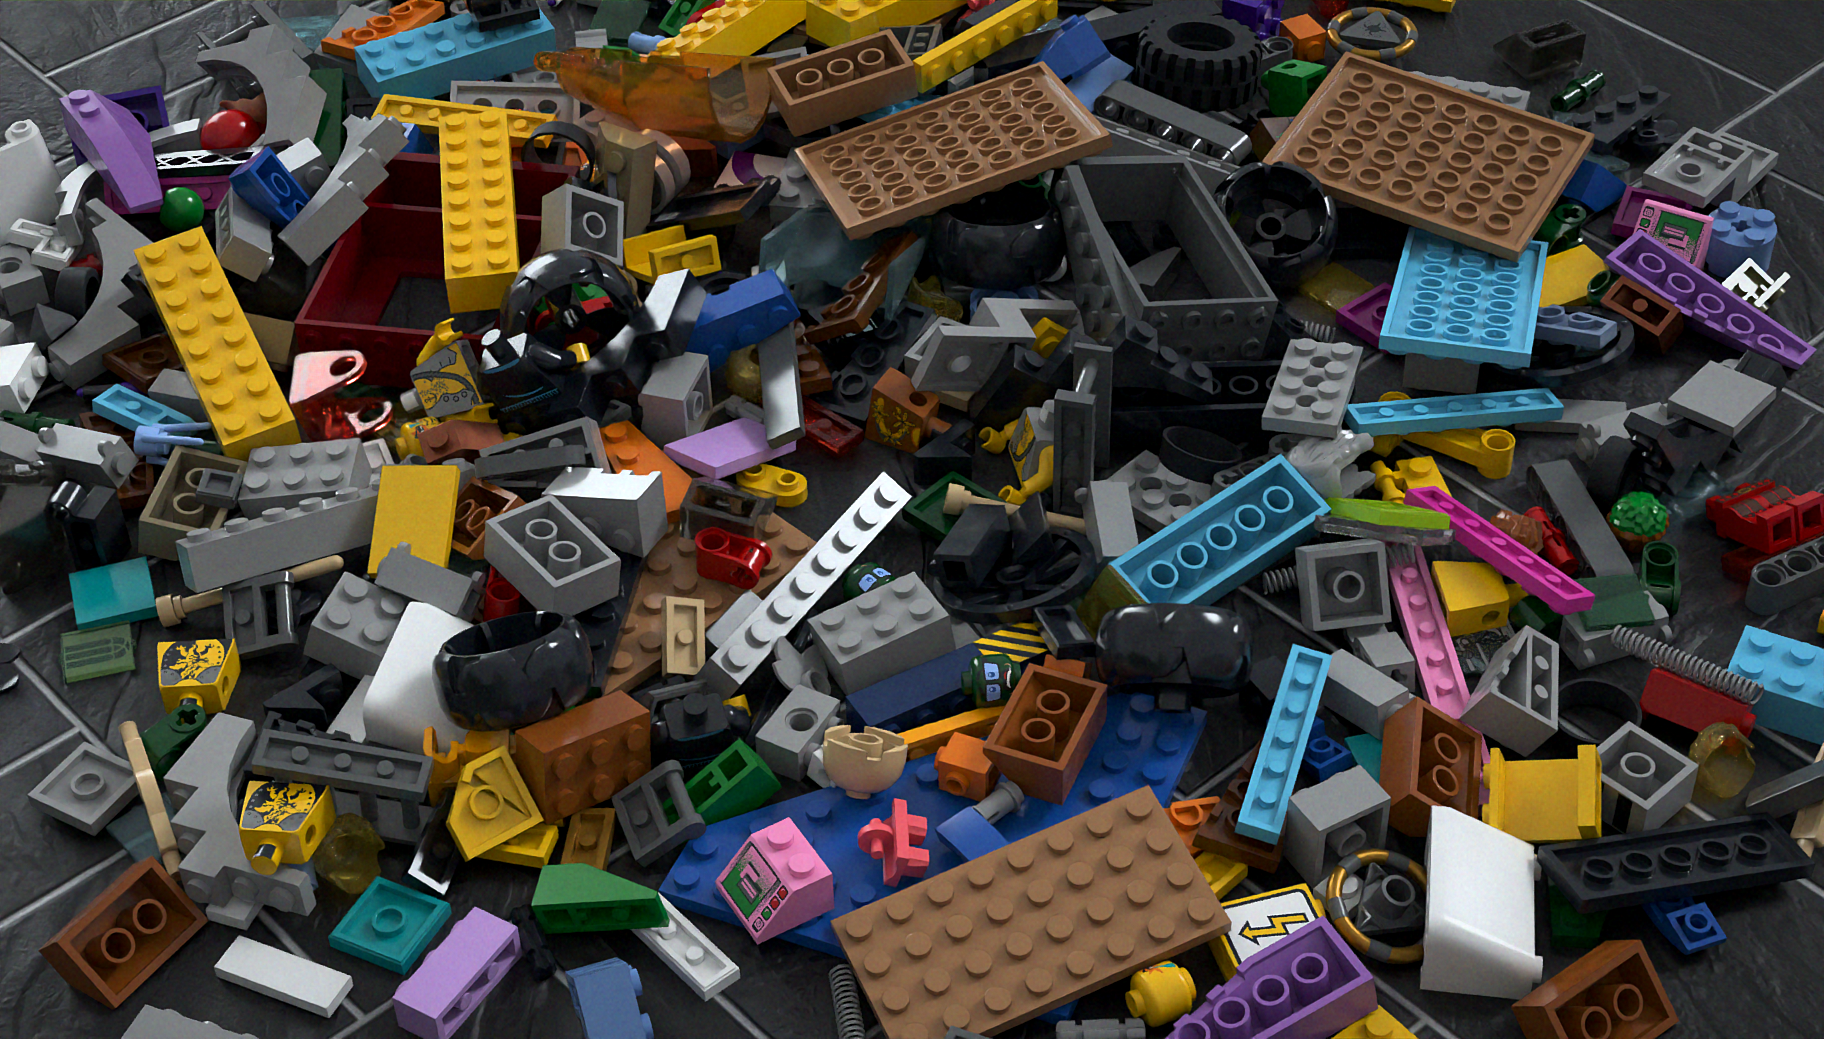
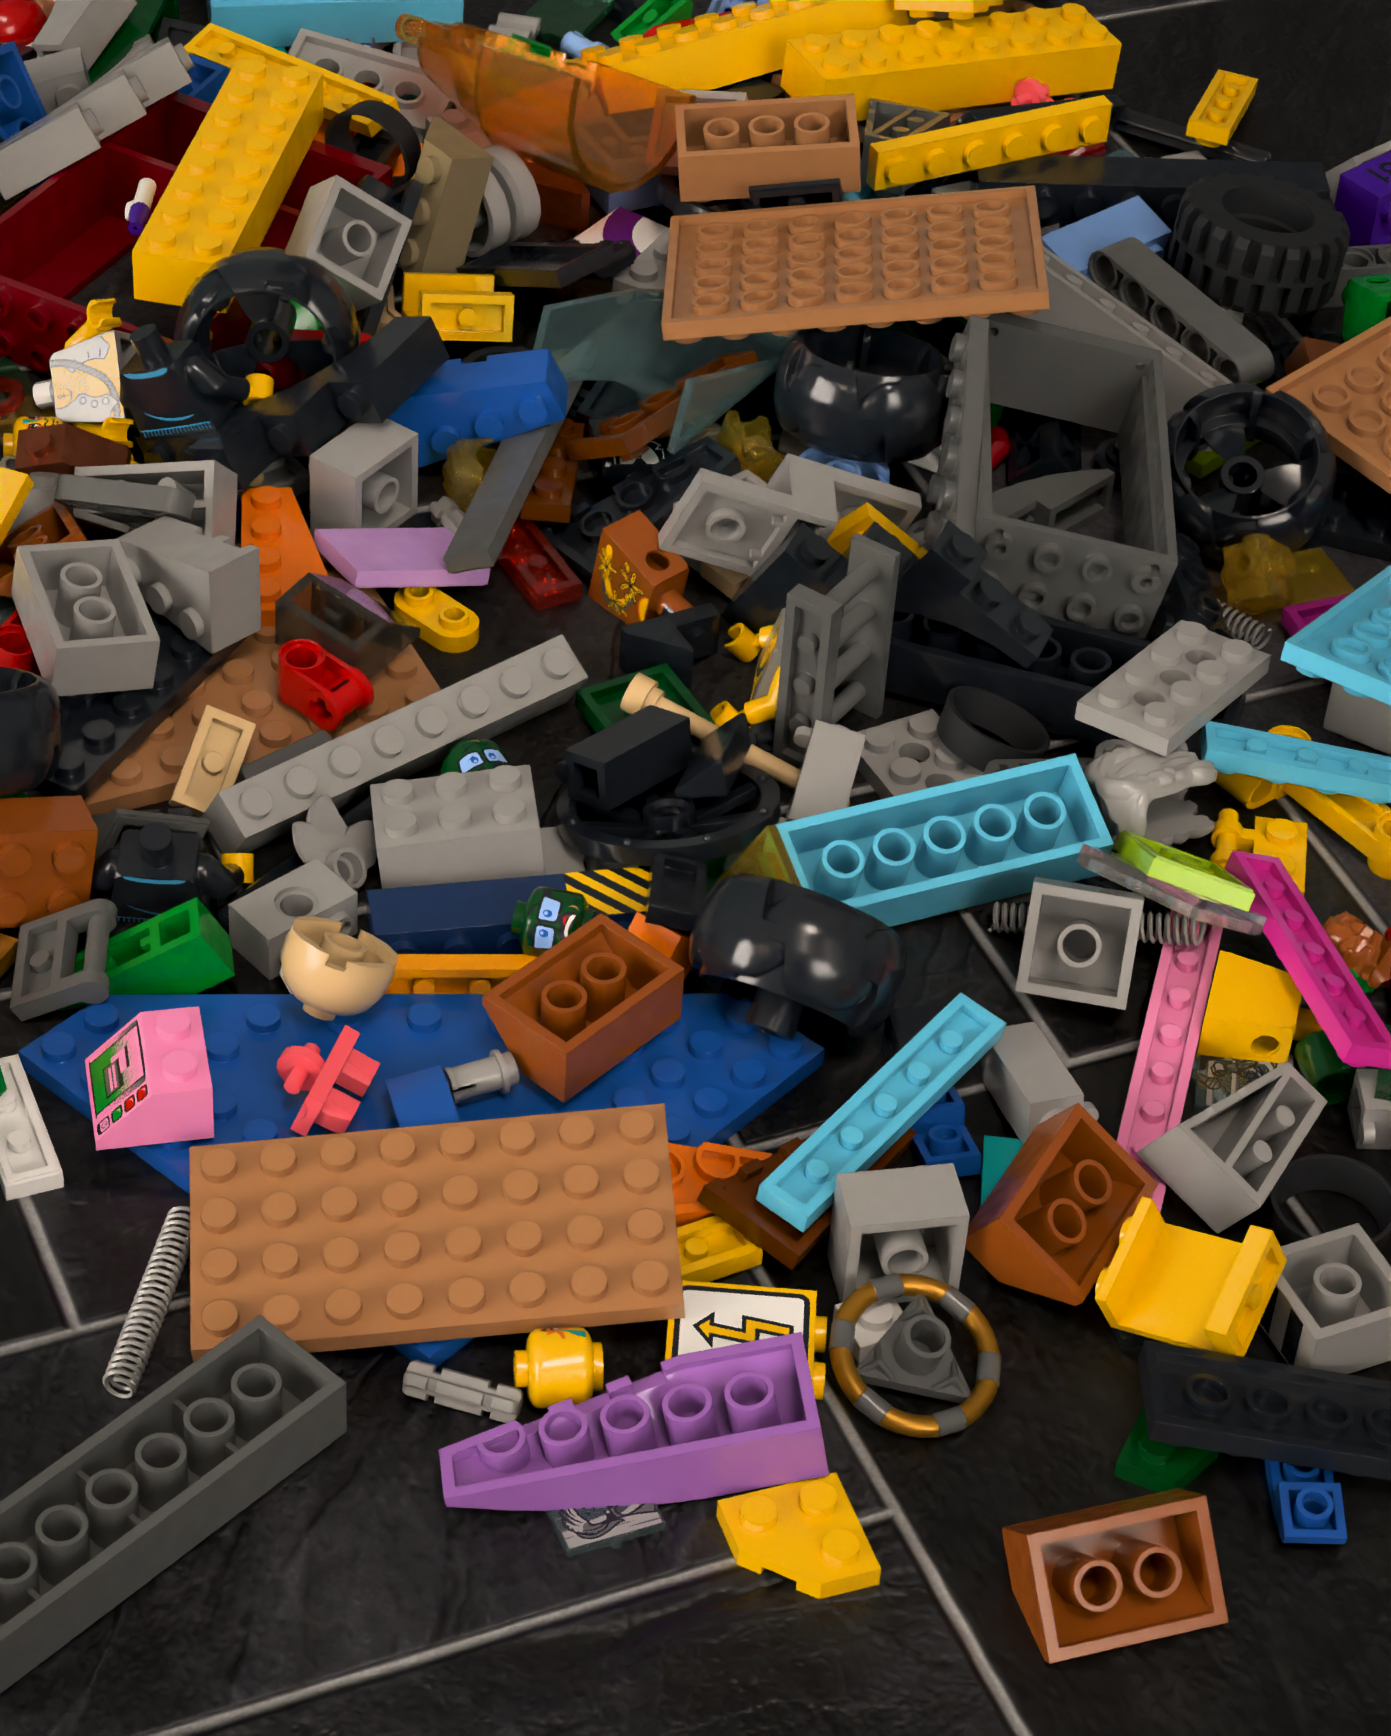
camera: 15 degrees right, 0 degrees up
orange brick [934,732,1002,802] -> none
blue wedge [1029,14,1112,82] -> none
light grey piece [1342,623,1415,693] -> none
white windscreen [1420,805,1543,1000] -> none
none -> piece [125,178,157,235]
none -> black slope [749,178,845,209]
none -> clear yellow brick [1221,534,1297,615]

